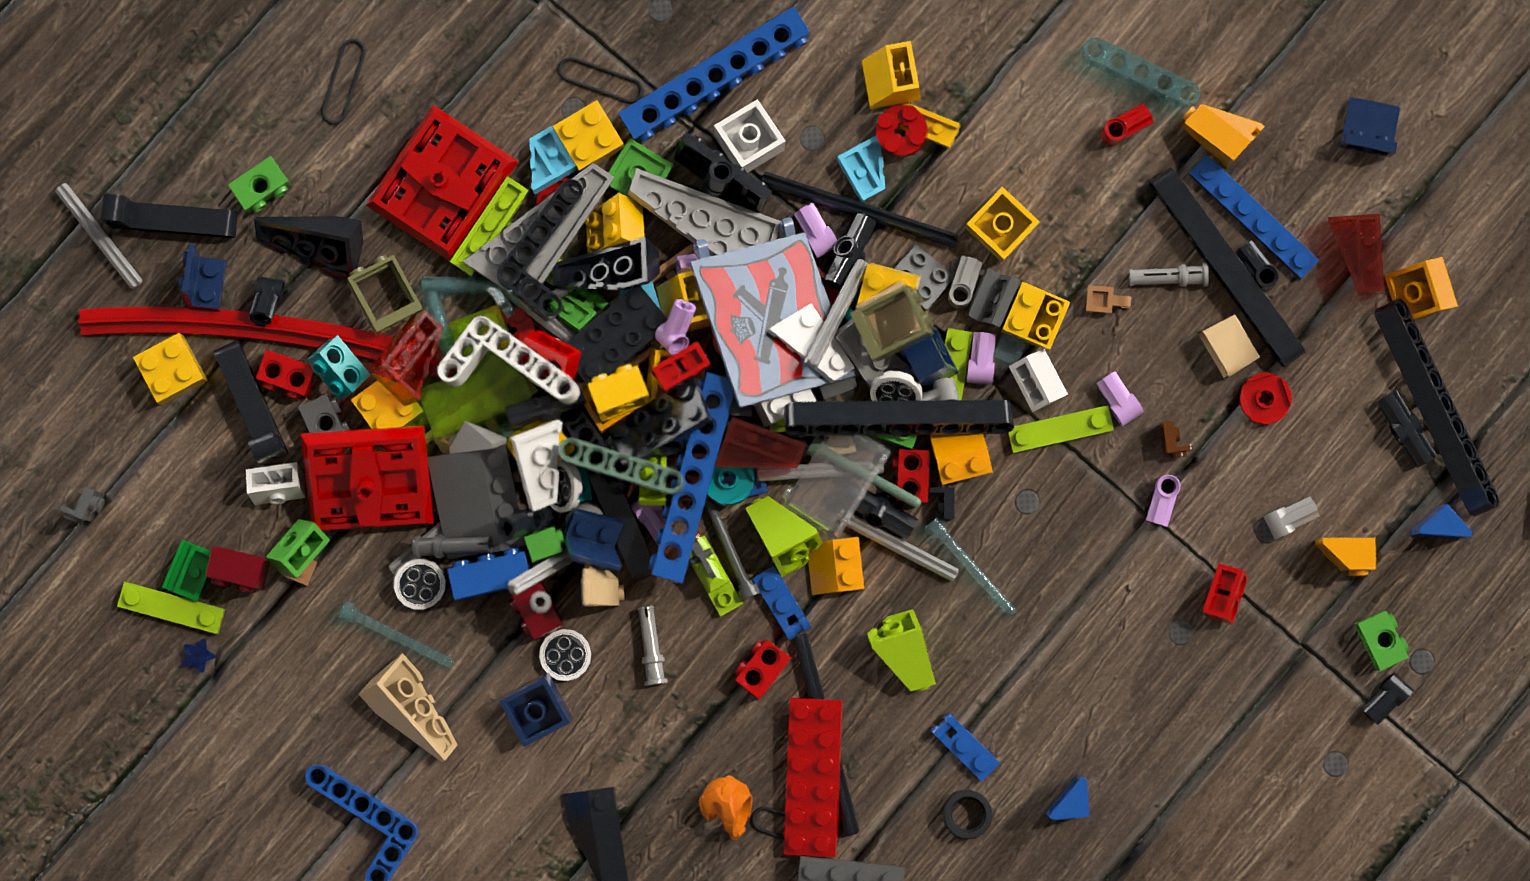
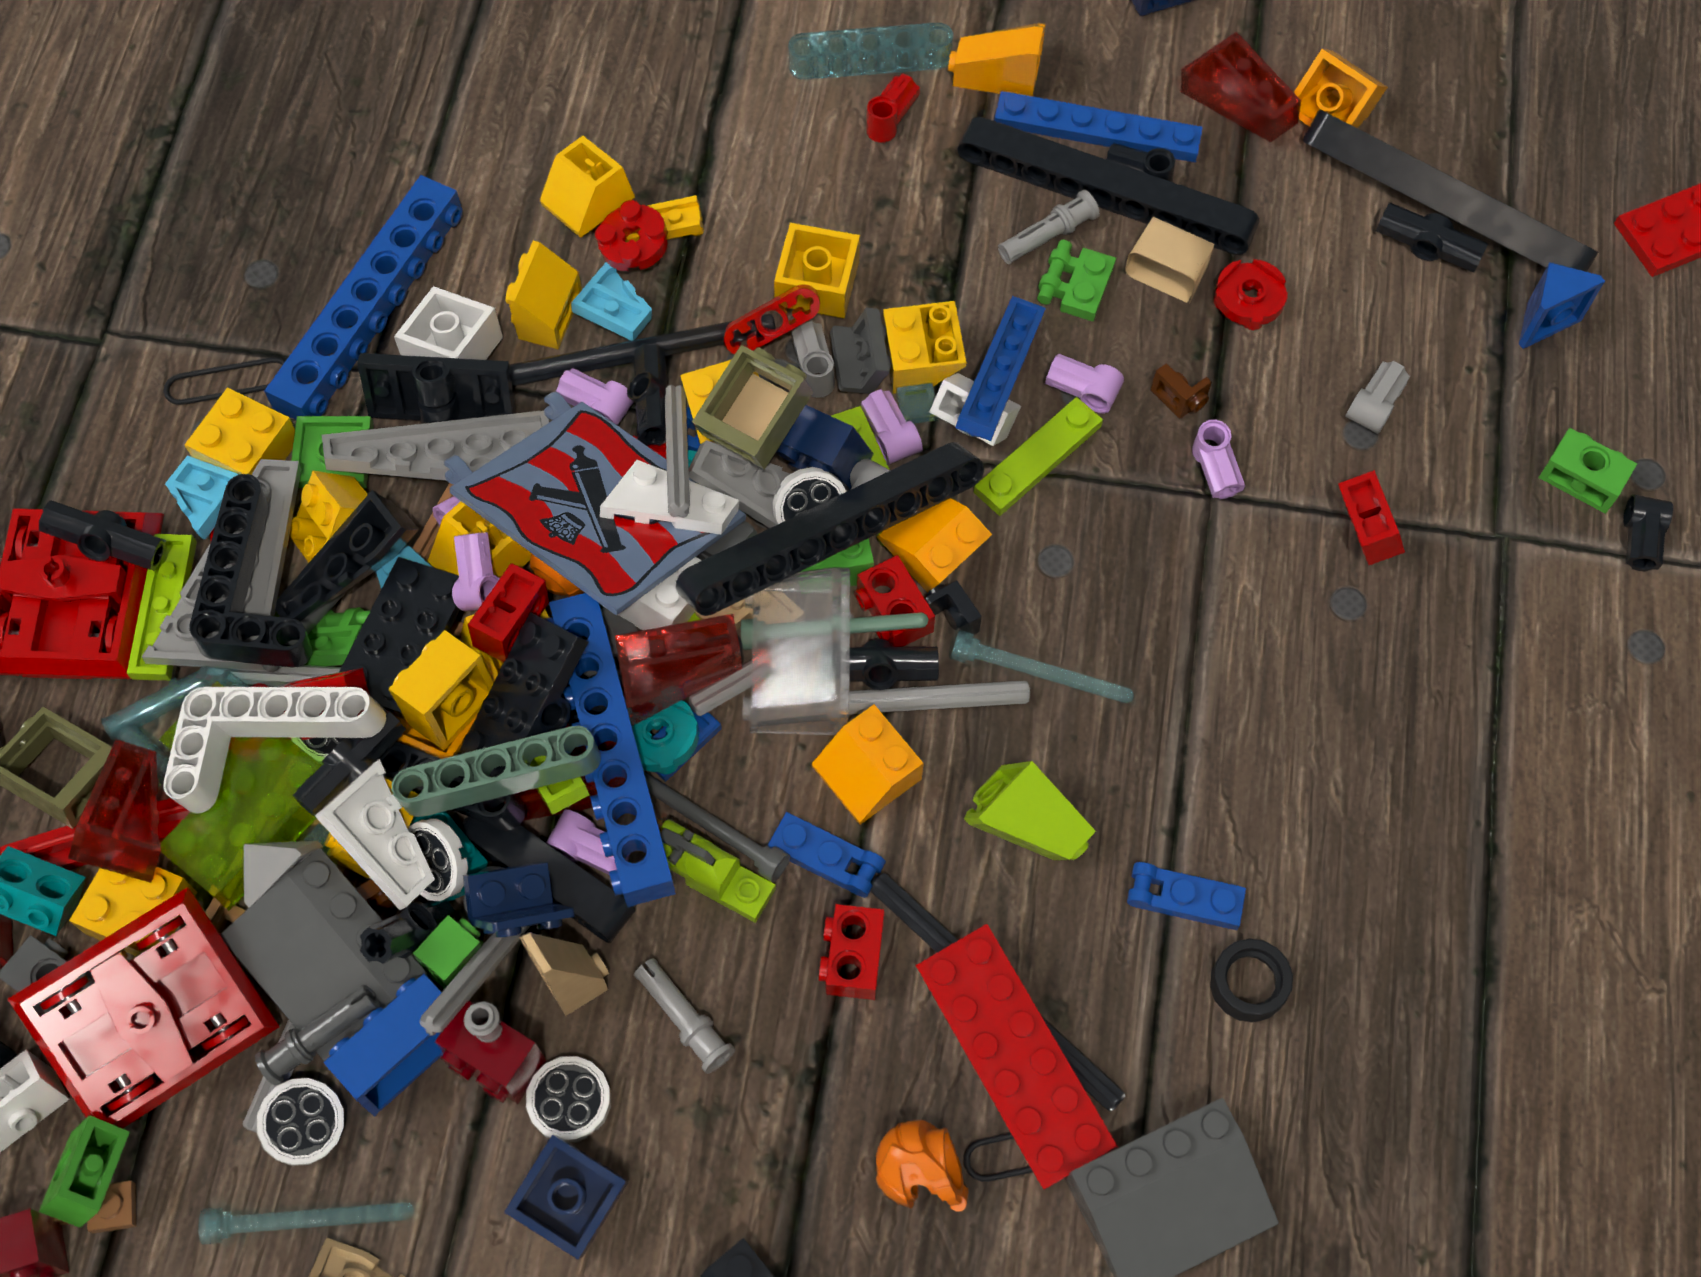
camera: 30 degrees left, 20 degrees down
lime slope [745,496,823,577] -> none
blue slope [1045,775,1090,820] -> none
medium nougat plate [1086,285,1131,314] -> none
light orange slope [1315,538,1376,576] -> none
none -> black piece [39,500,166,571]
none -> yellow slope [506,240,582,350]
none -> red beam [724,284,820,354]
none -> blue plate [955,296,1046,441]
none -> bright green plate [1037,240,1116,322]

